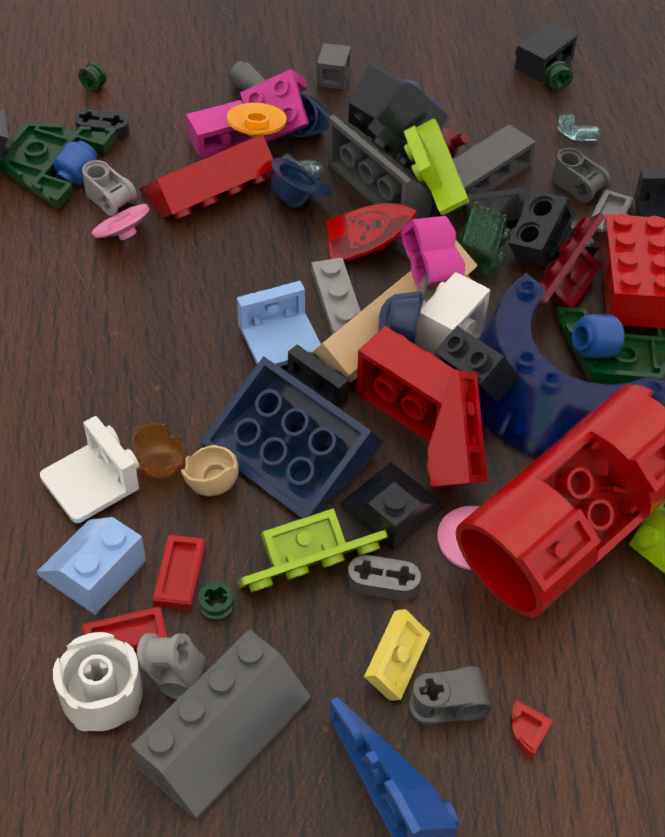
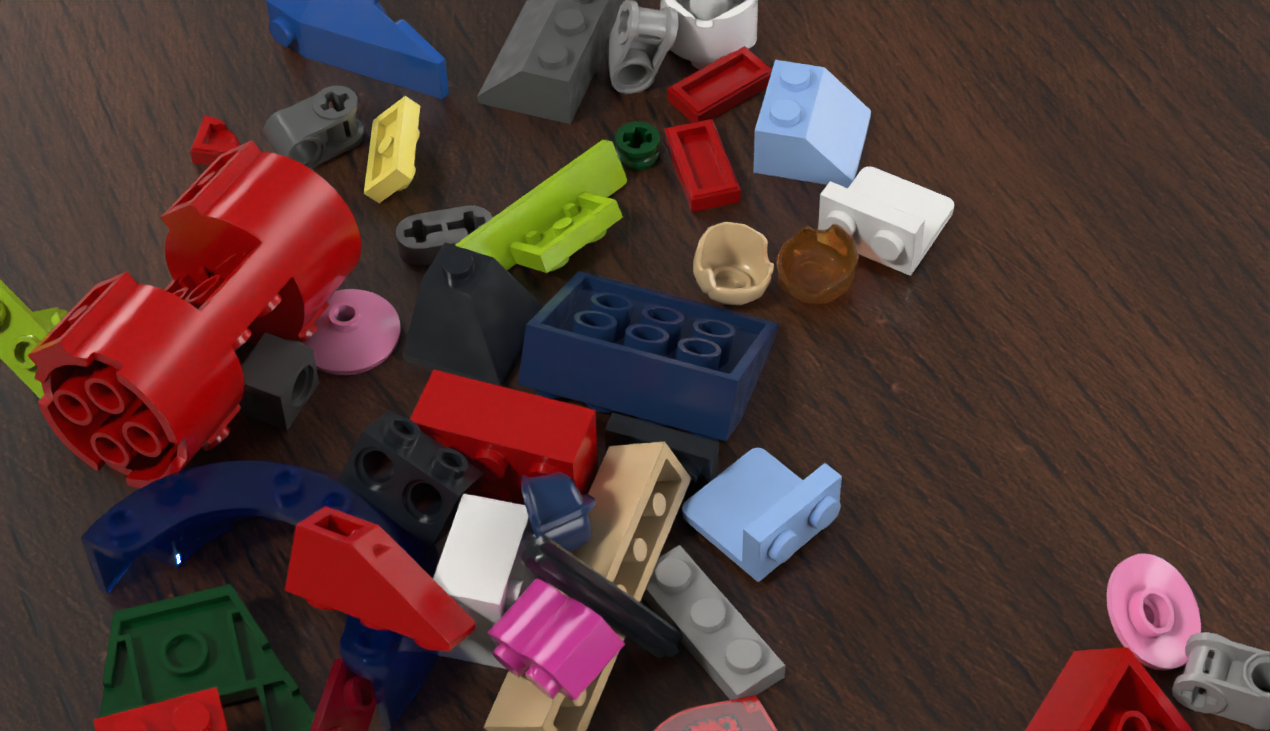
camera: 160 degrees right, 0 degrees up
red slope [427,371,488,487] -> none
blue head [572,314,625,359] -> none
none -> red slope [285,506,477,652]
none -> black axle [520,535,682,658]

